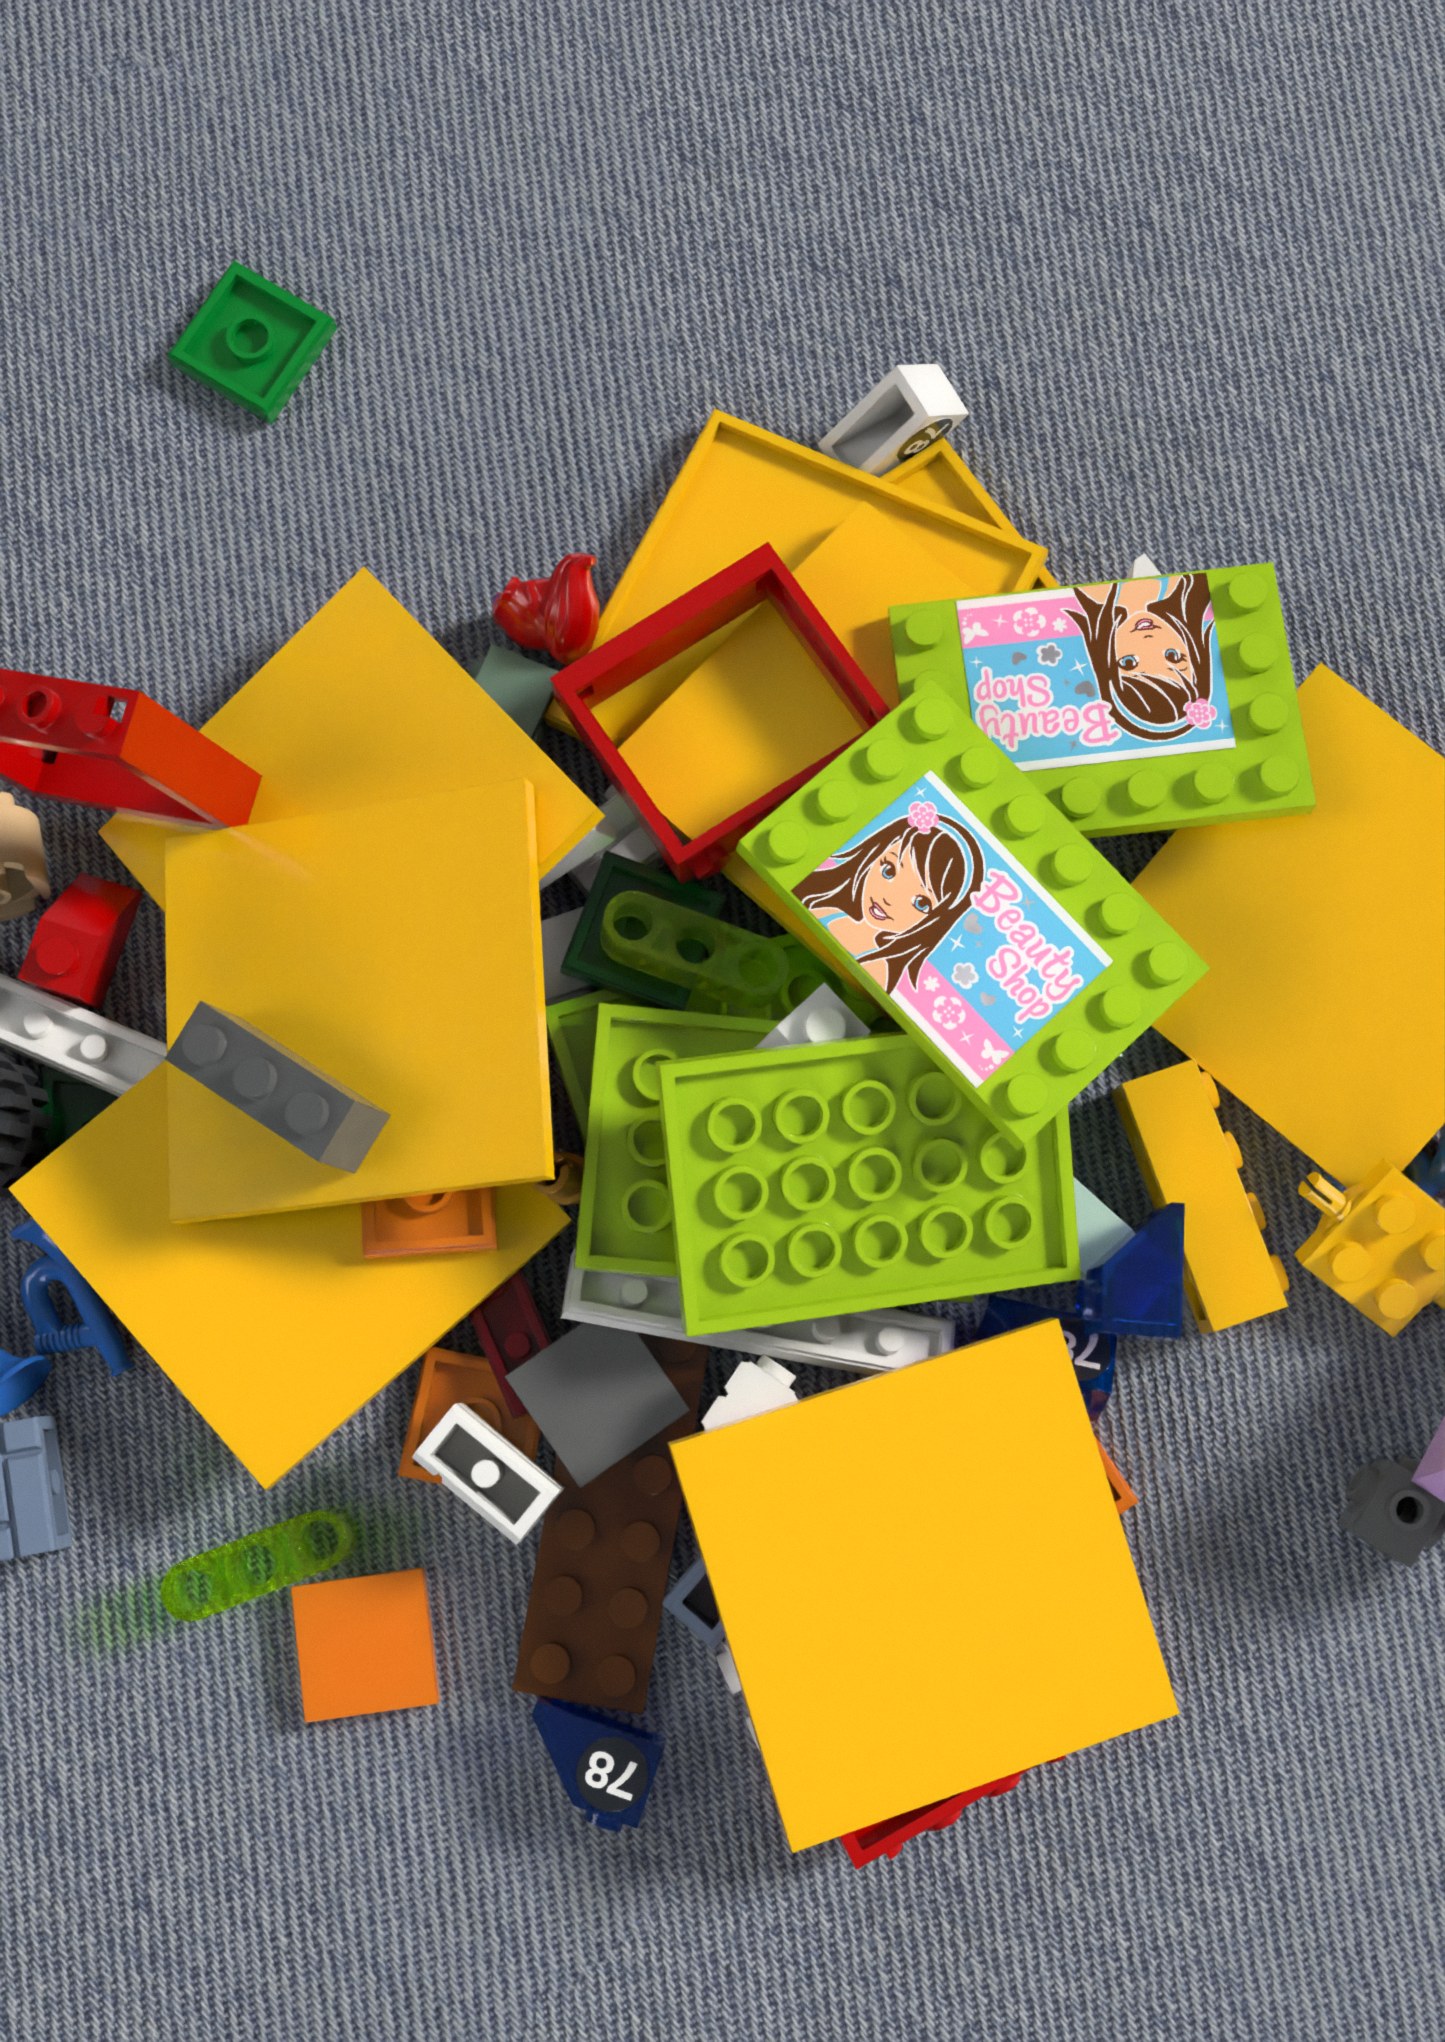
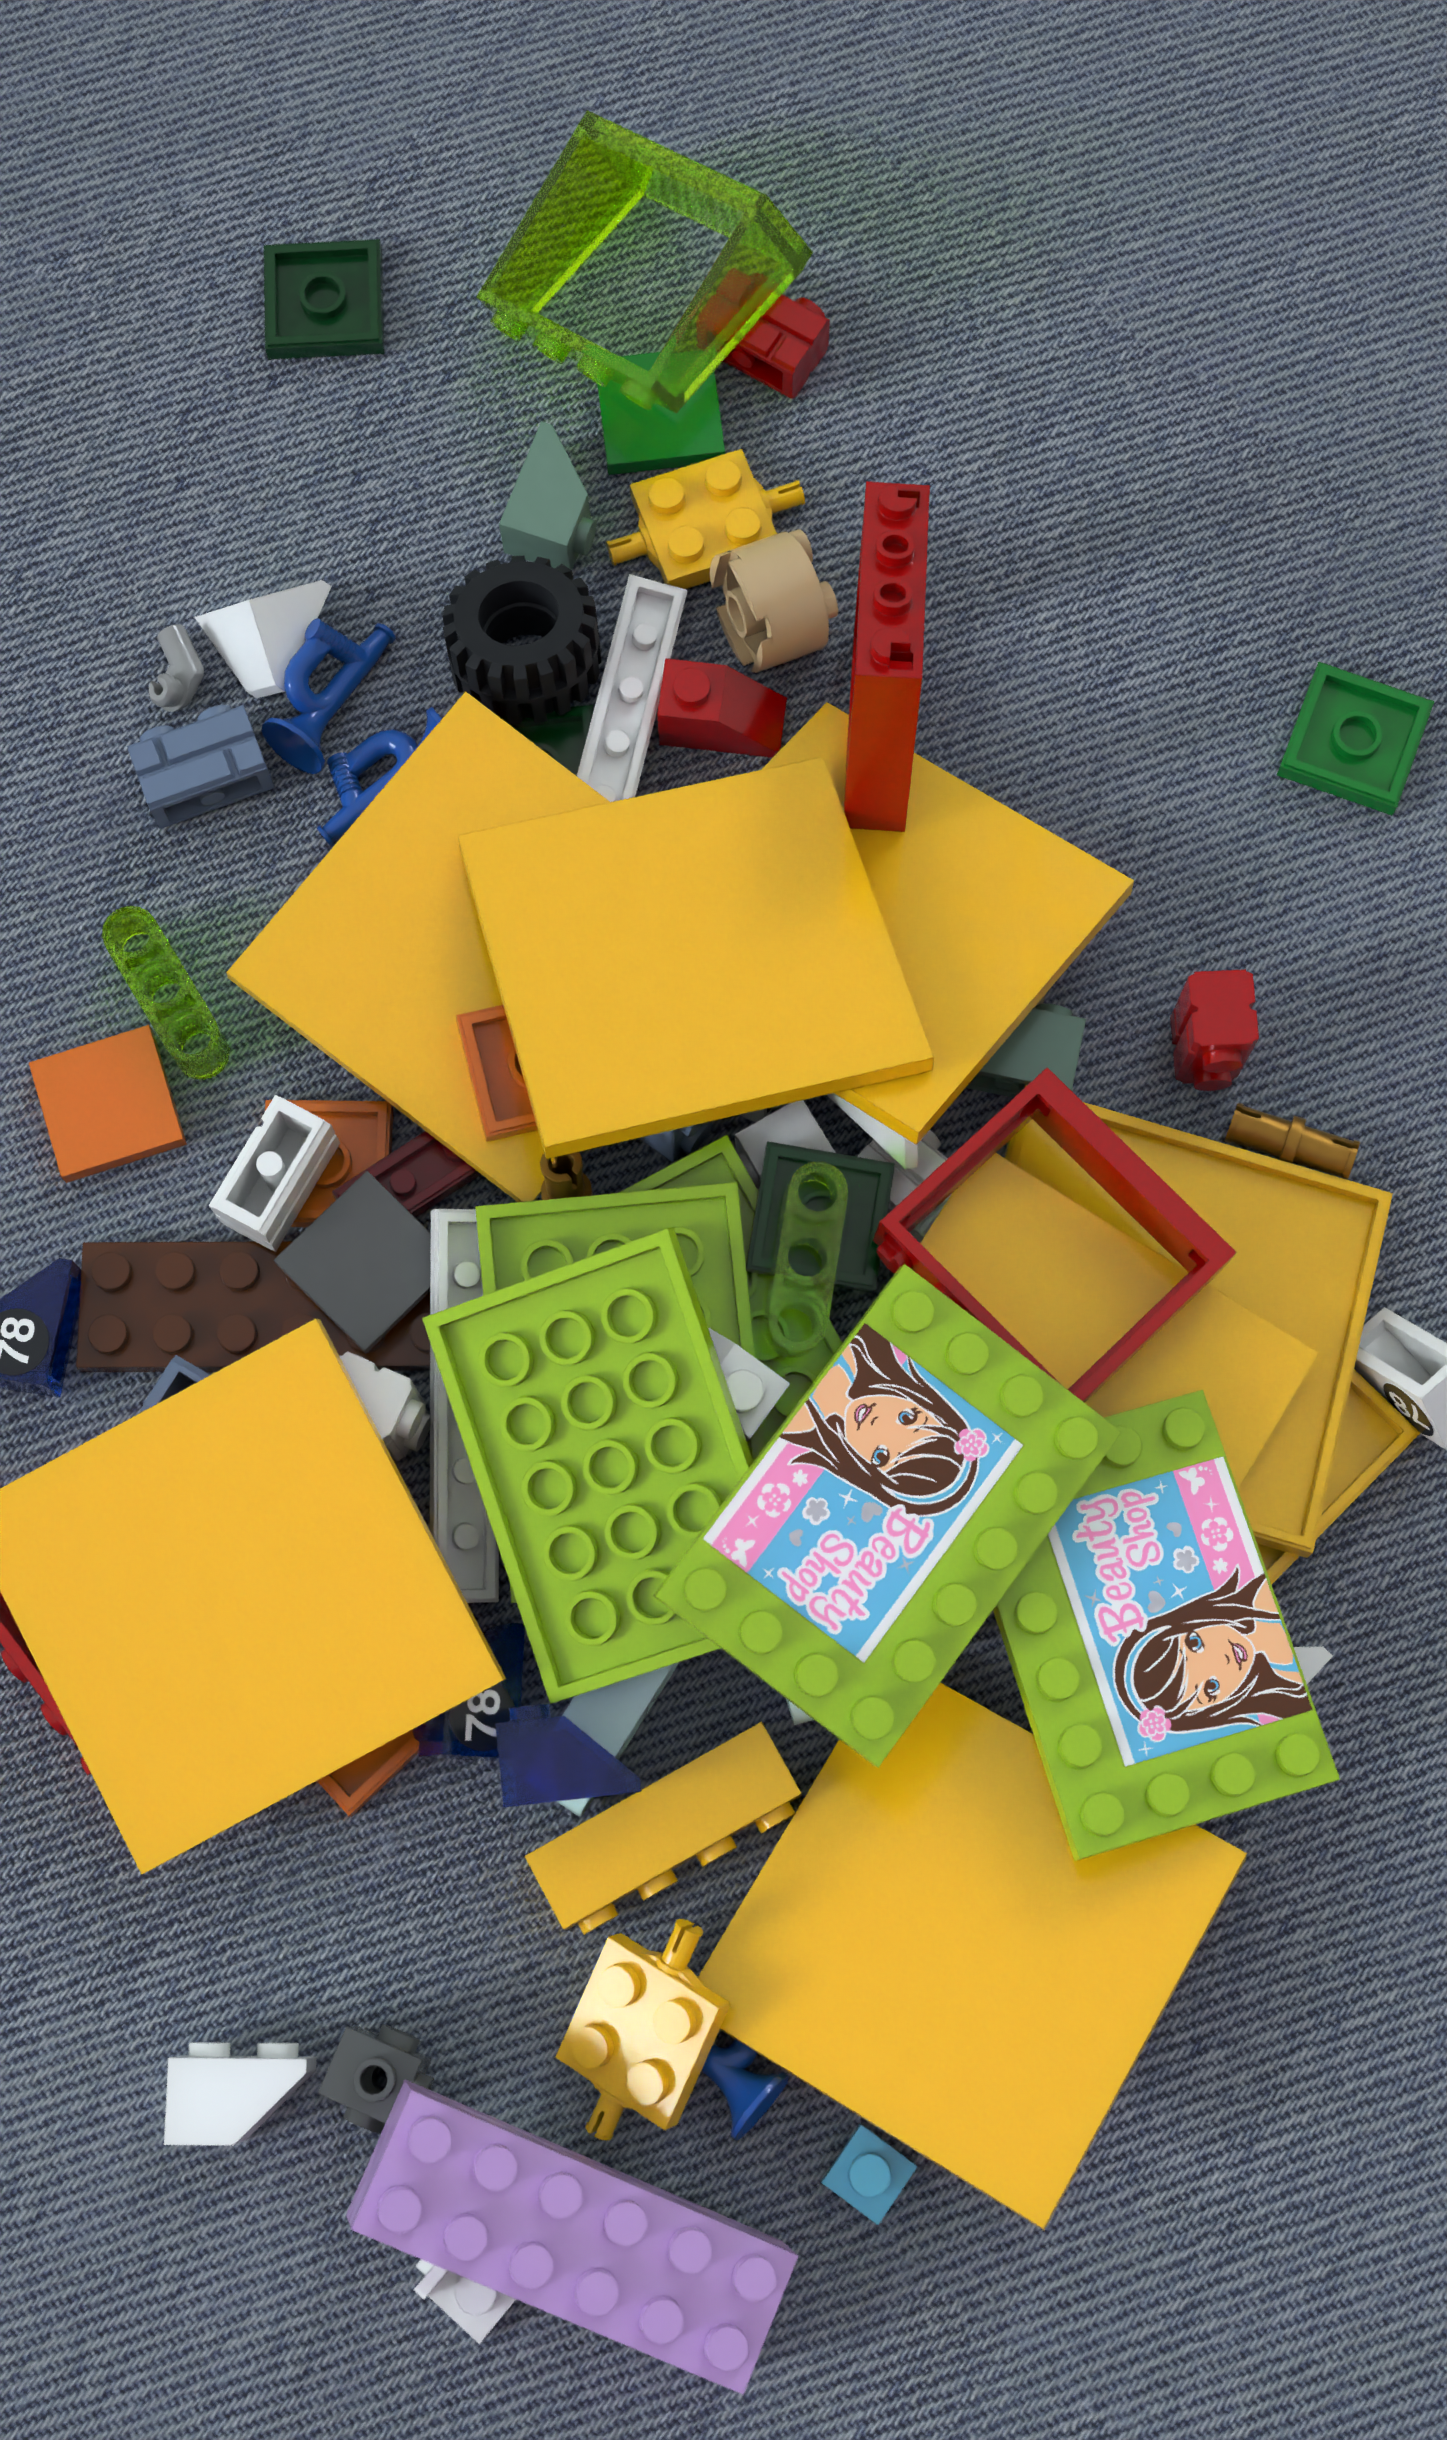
camera: 80 degrees right, 5 degrees down
dark grey brick [165,1000,390,1173] -> none
red hair [491,553,600,666] -> none
none -> white slope [164,2042,317,2145]
none -> red brick [1170,969,1259,1091]
none -> pearl gold pin [1225,1103,1360,1180]

